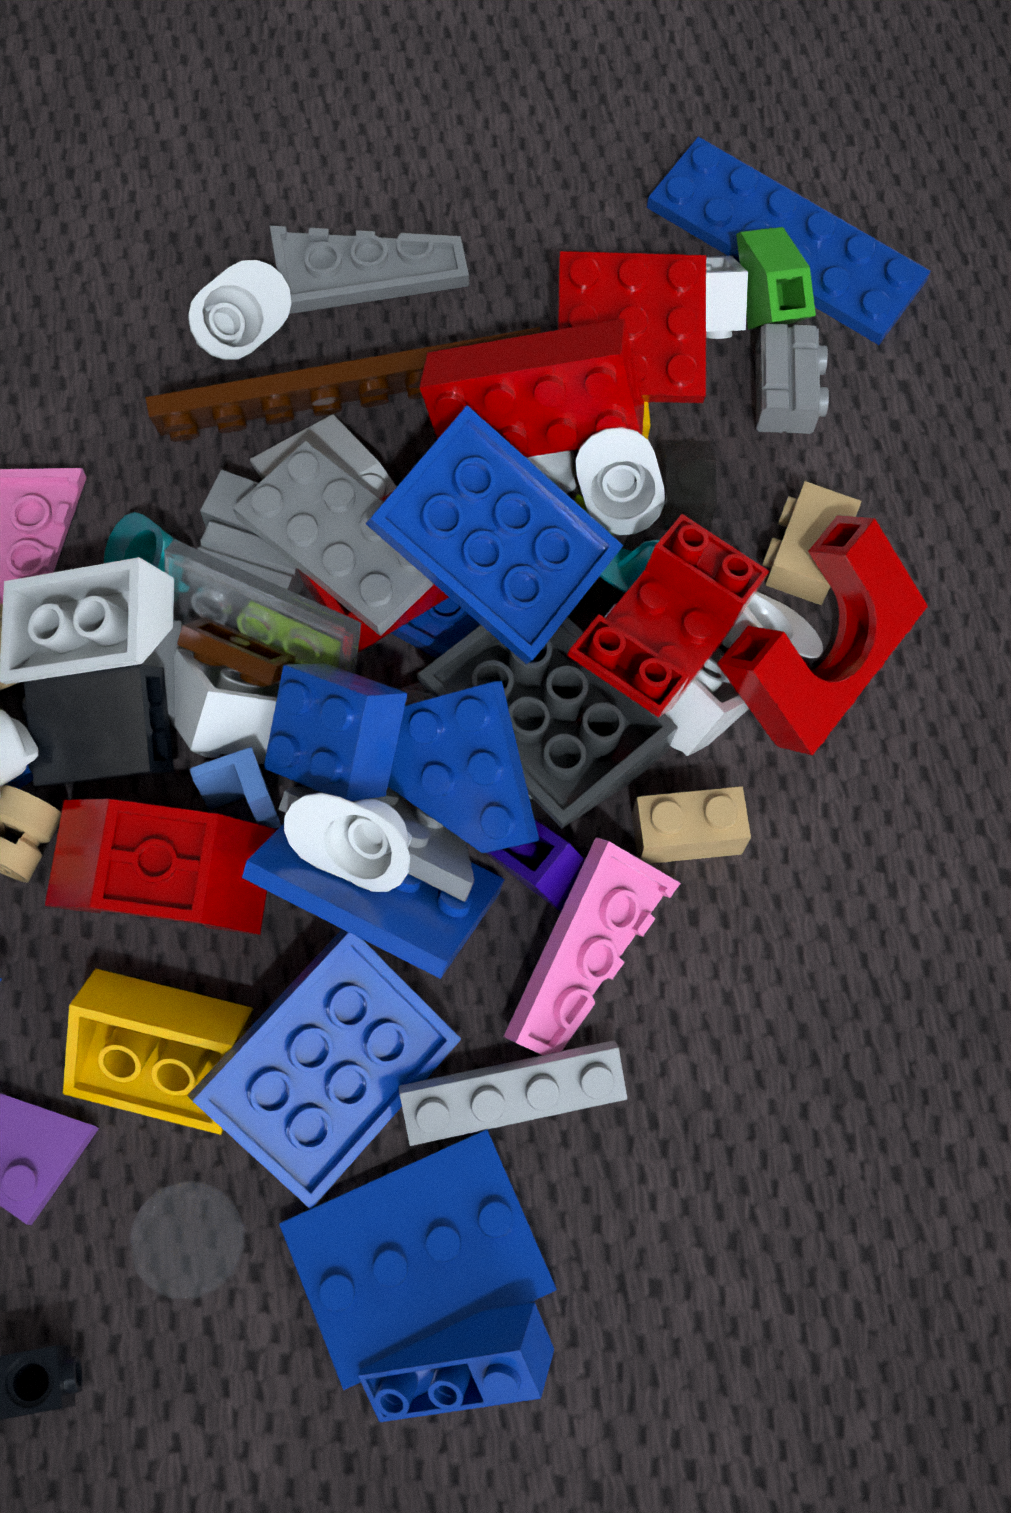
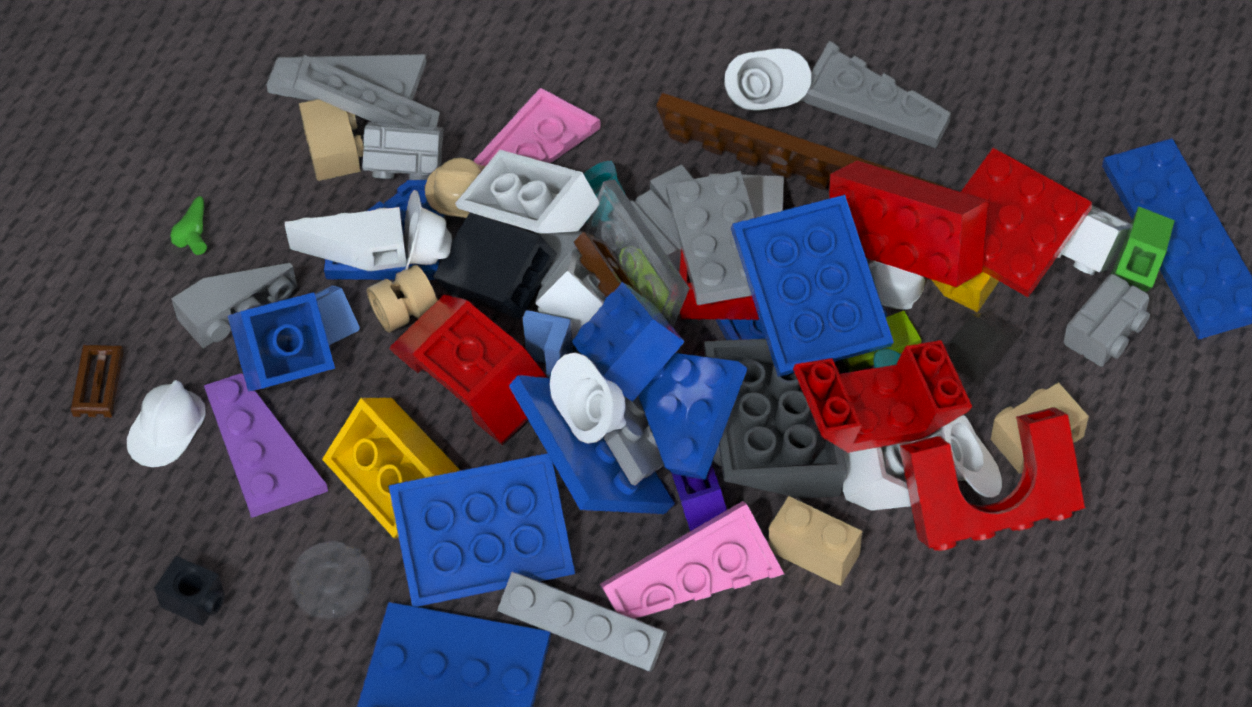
camera: 40 degrees right, 15 degrees down
white piece [575,427,665,535] -> none

